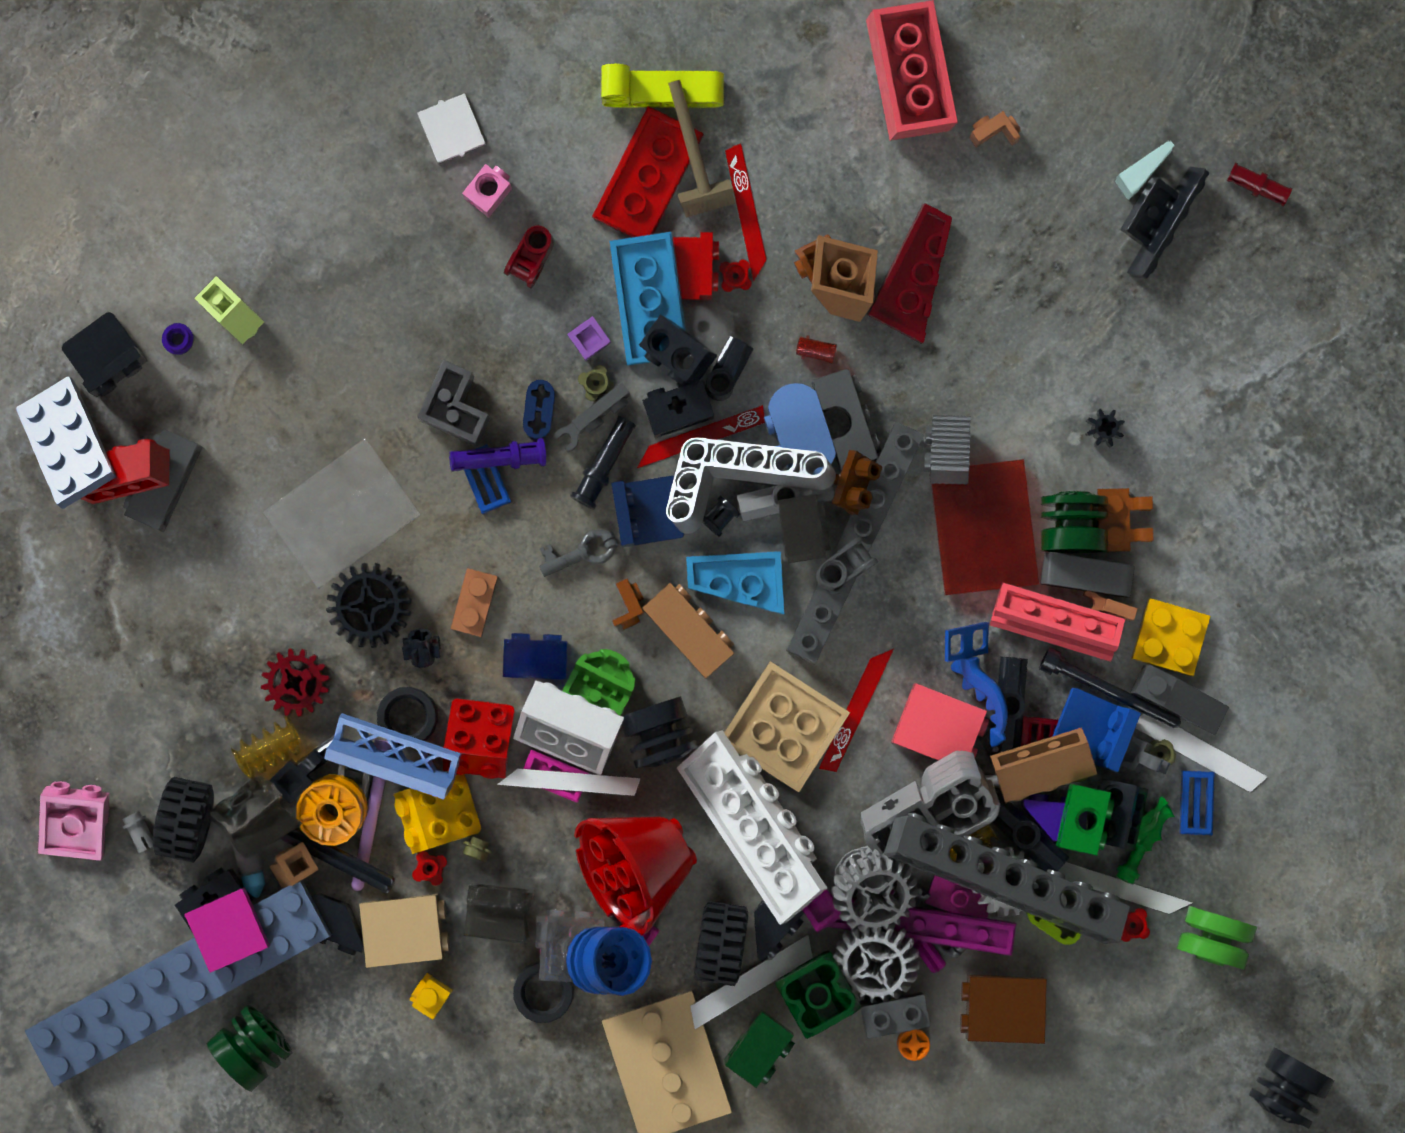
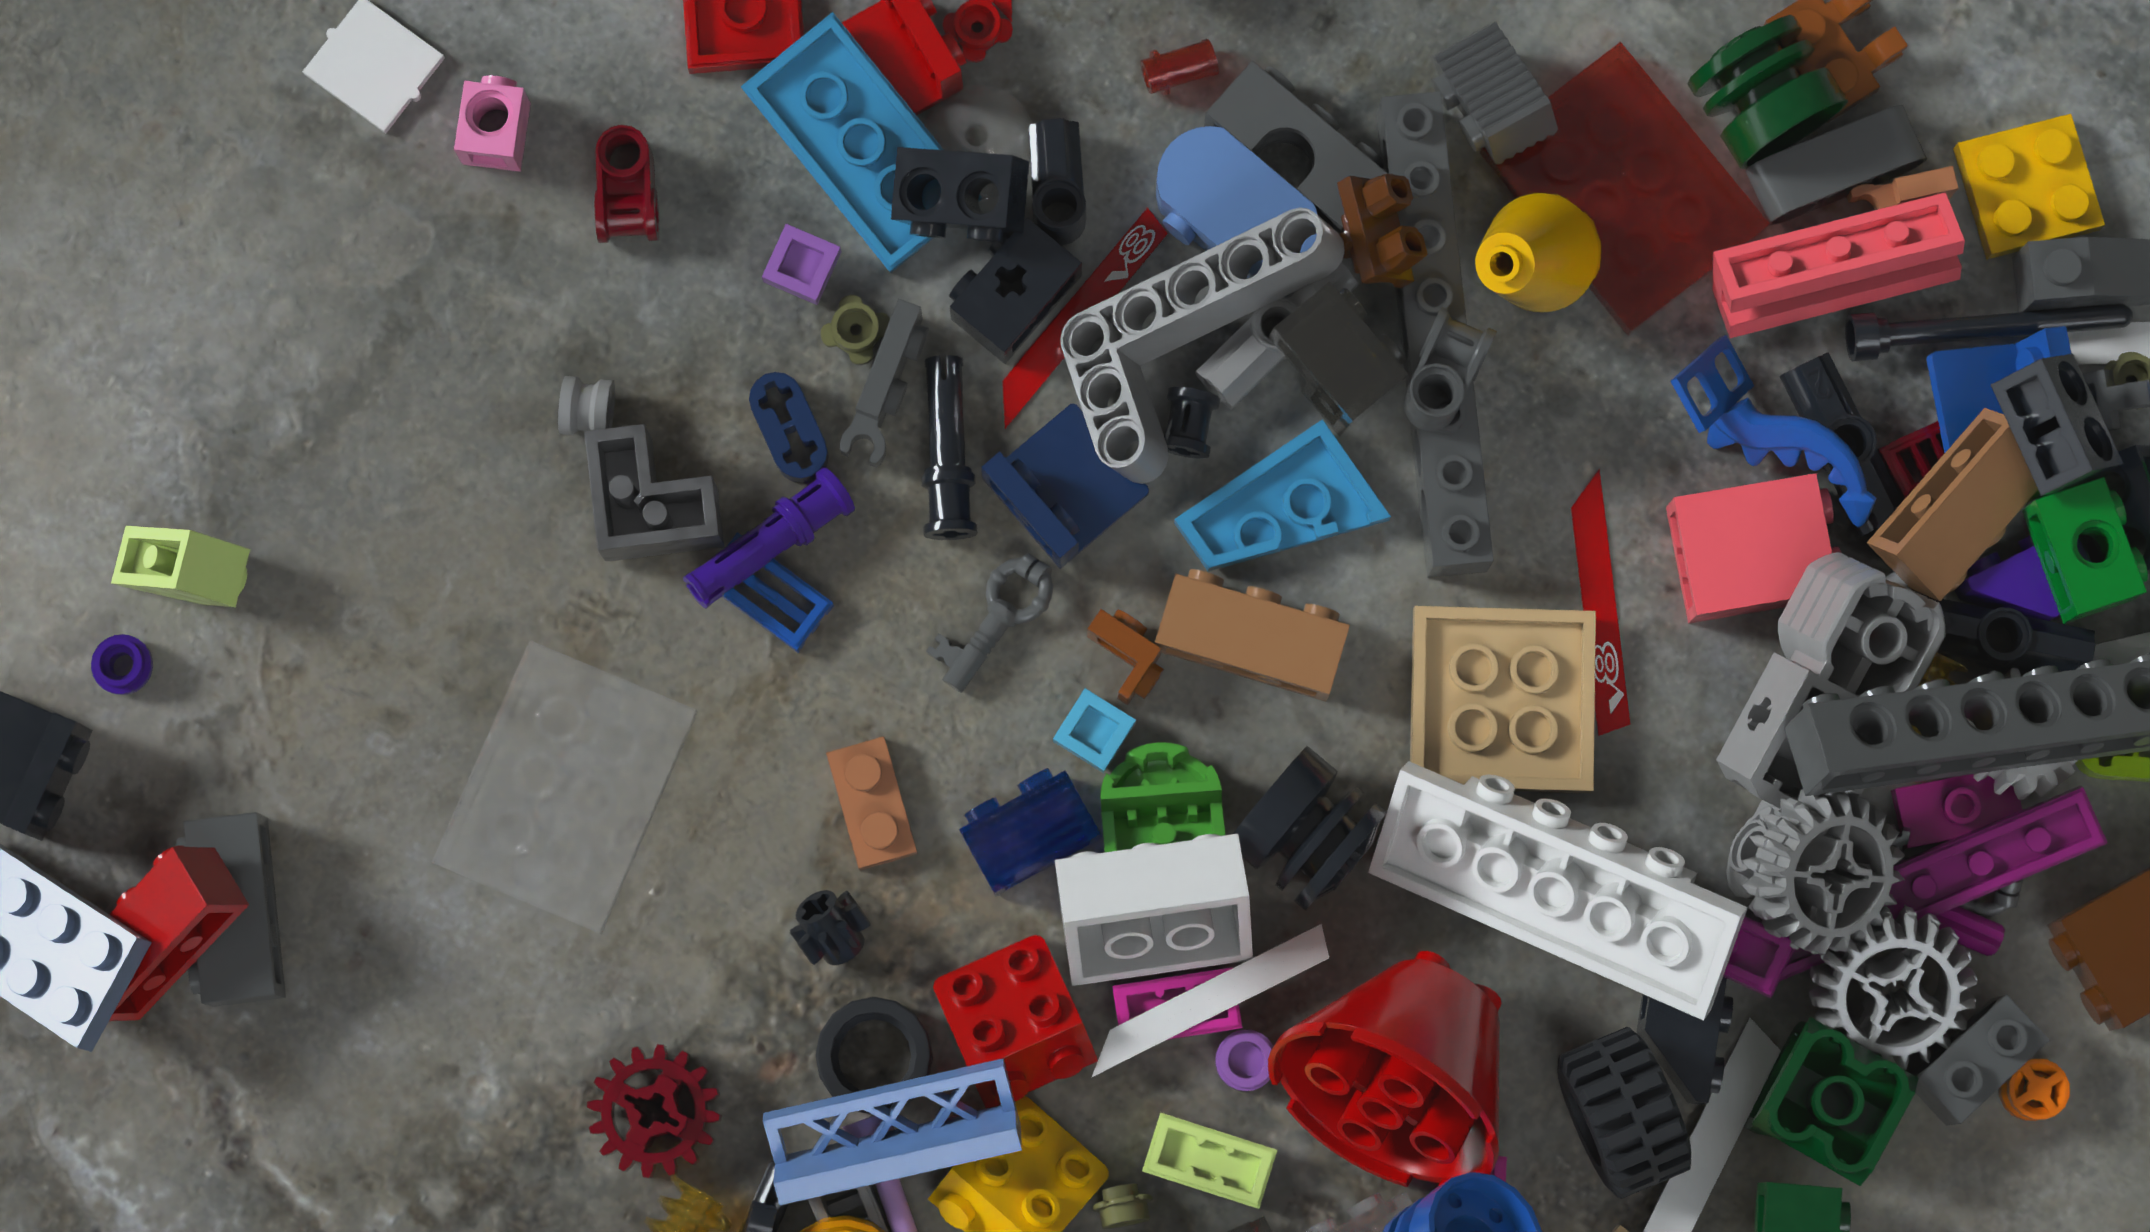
camera: 30 degrees left, 5 degrees down
black gear [326,563,412,648] -> none
none -> light grey wheel [558,376,615,435]
none -> medium azure plate [1053,688,1136,773]
none -> yellowish green plate [1142,1113,1277,1209]
none -> medium lavender tile [1215,1030,1273,1092]
none -> yellow cone [1475,193,1601,312]
none -> black brick [1991,354,2123,496]

